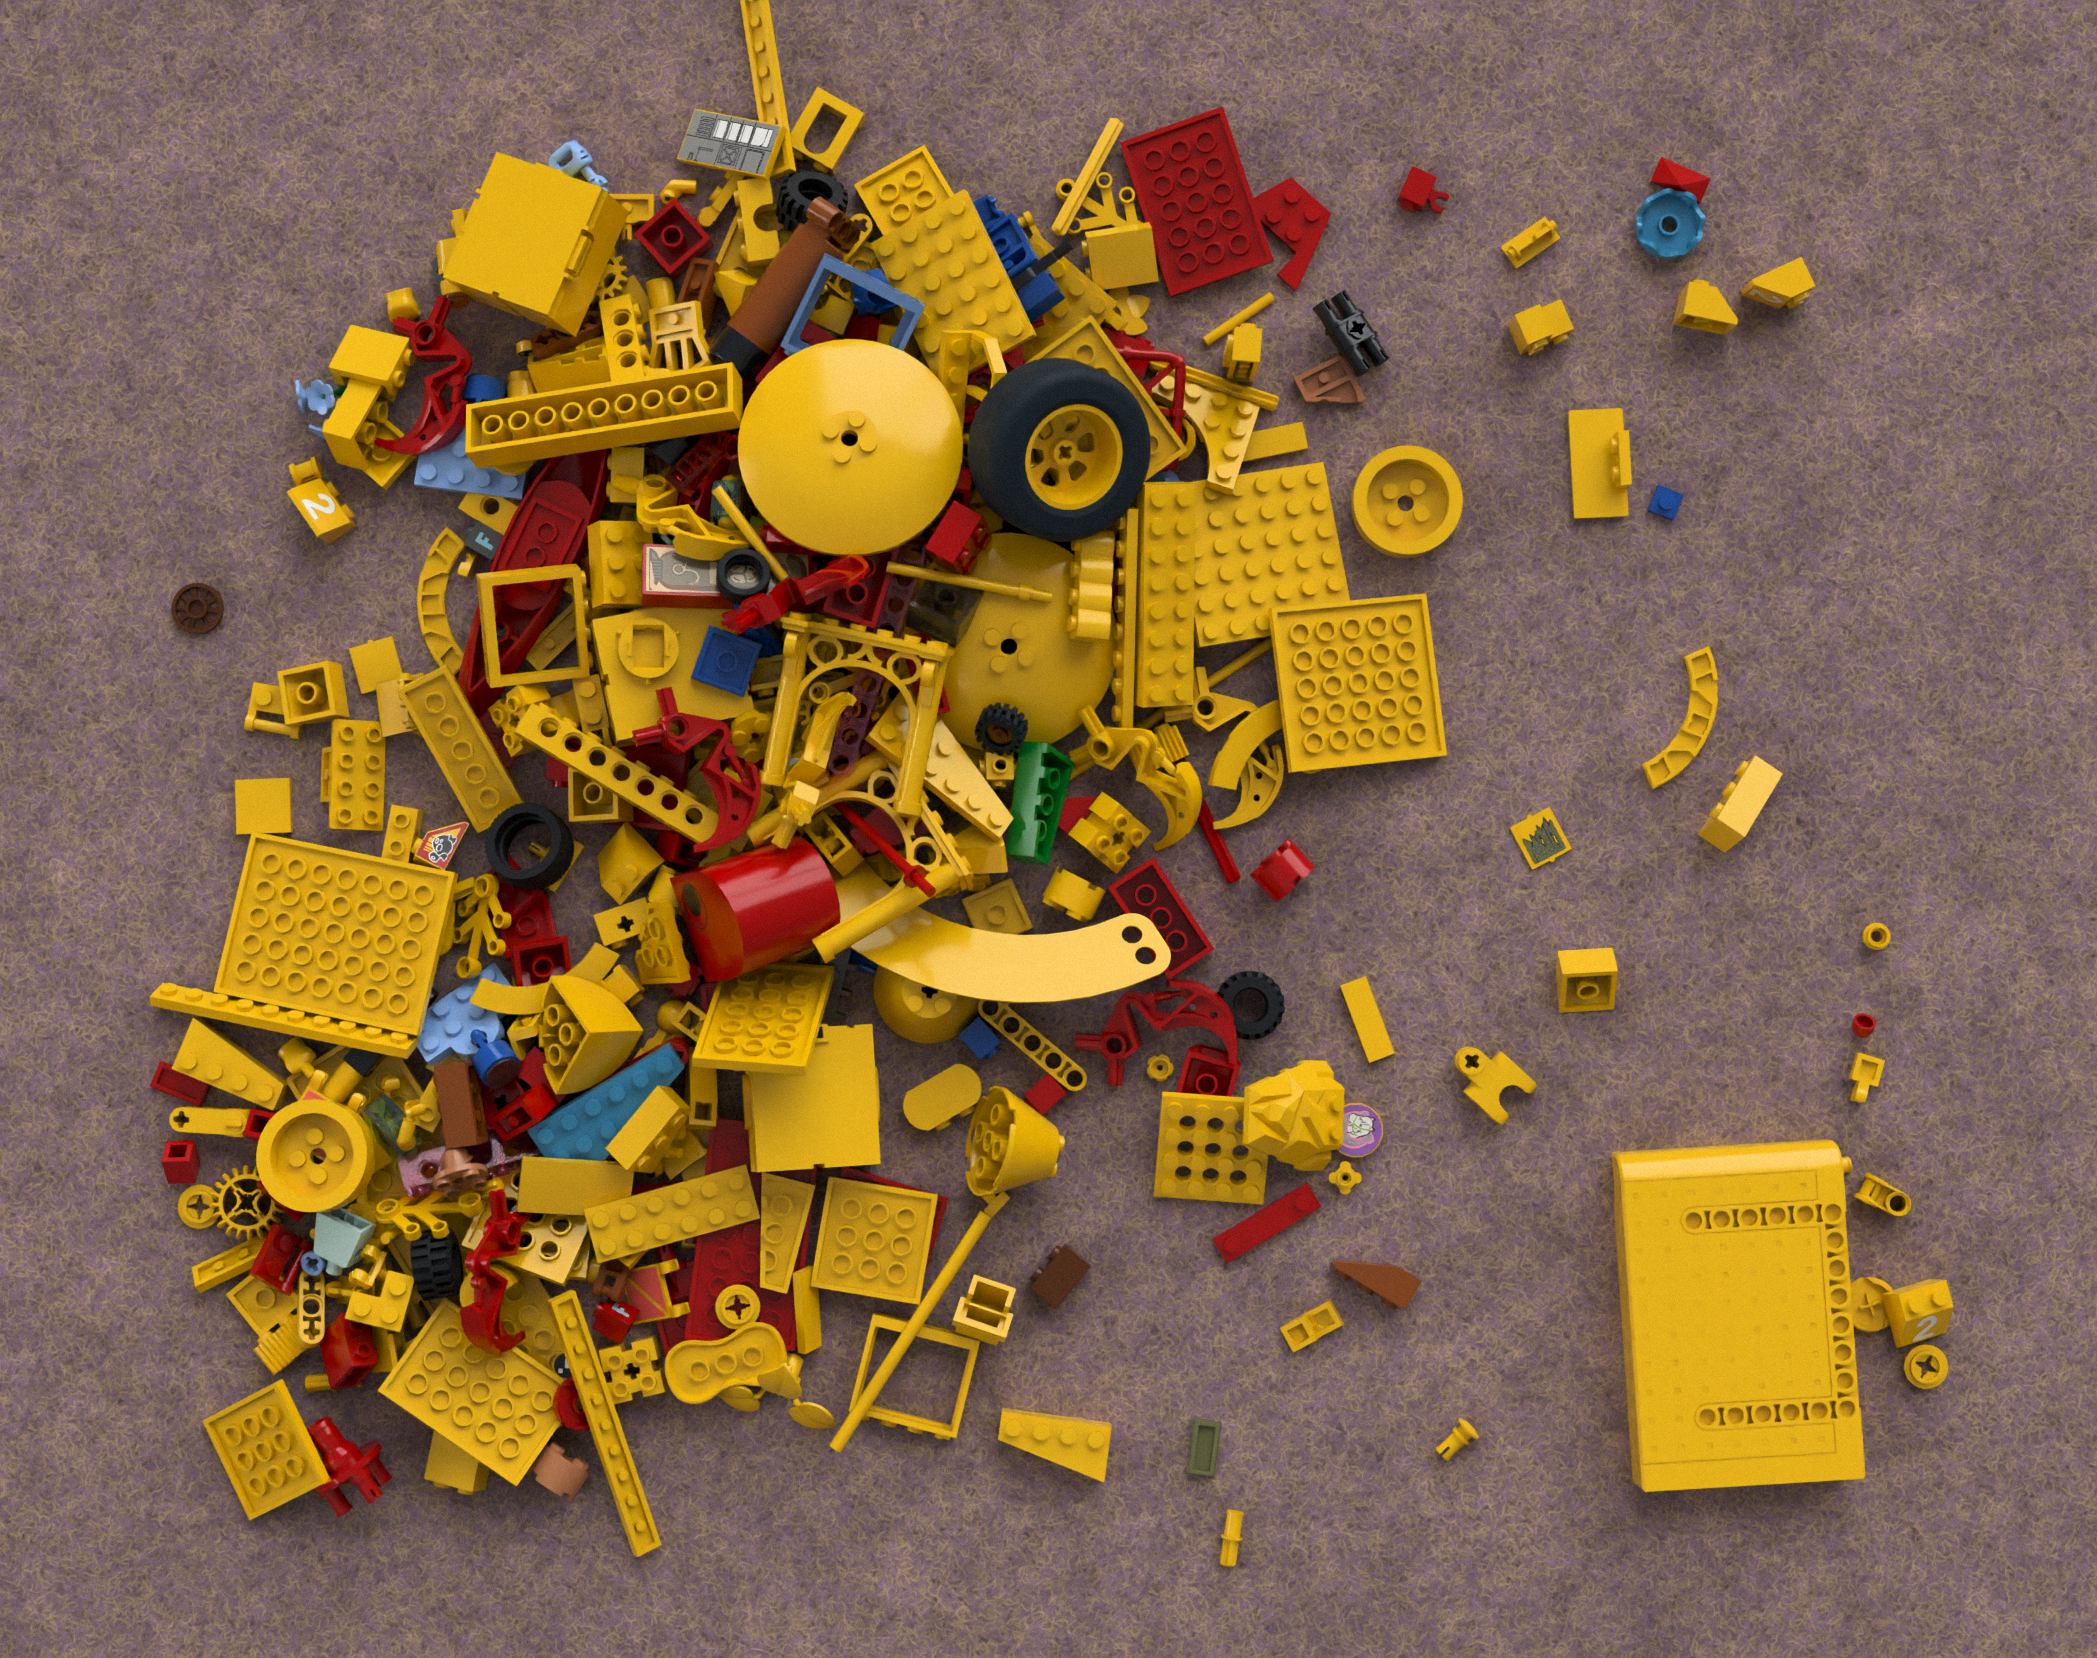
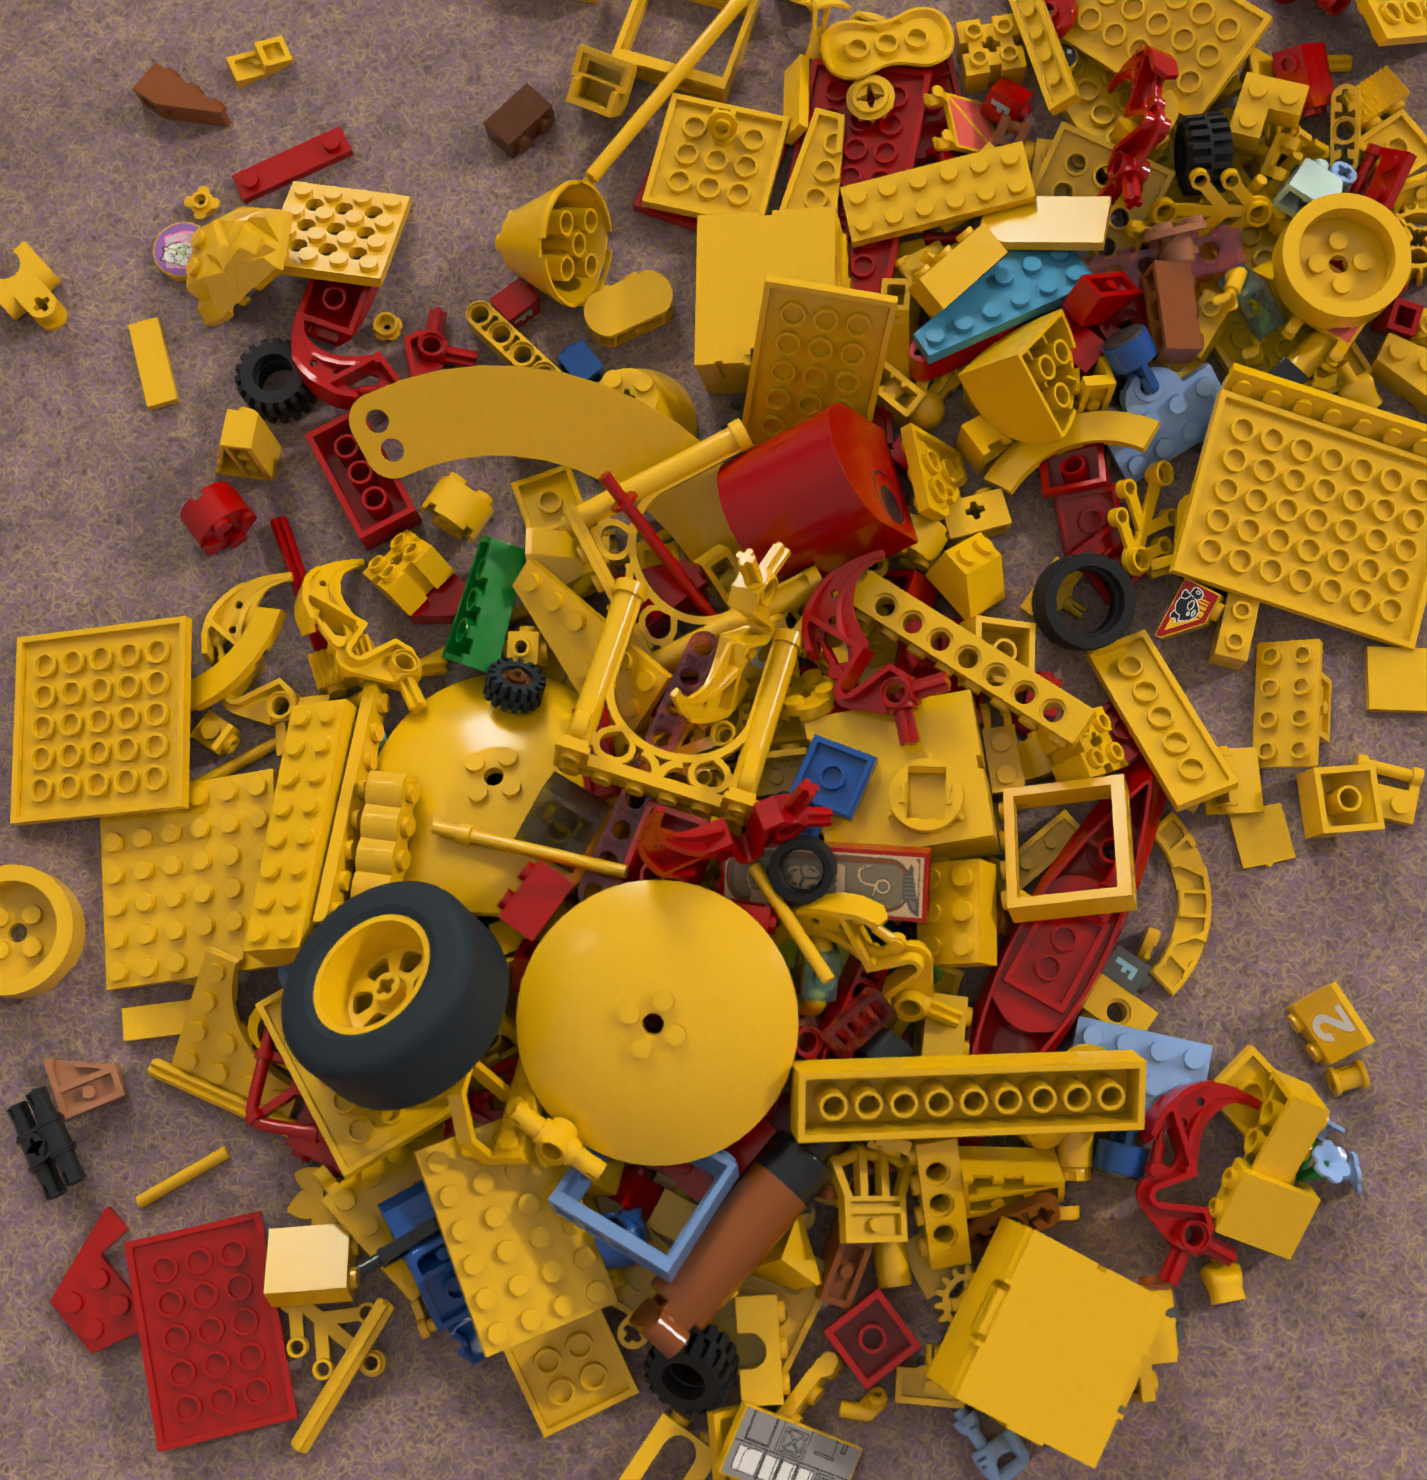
camera: 170 degrees left, 10 degrees down
yellow brick [1222,323,1263,383] -> none
none -> yellow bracket [190,710,242,758]
none -> yellow wedge [215,407,281,481]
none -> yellow pin [507,1101,607,1182]
none -> yellow plate [707,108,738,140]

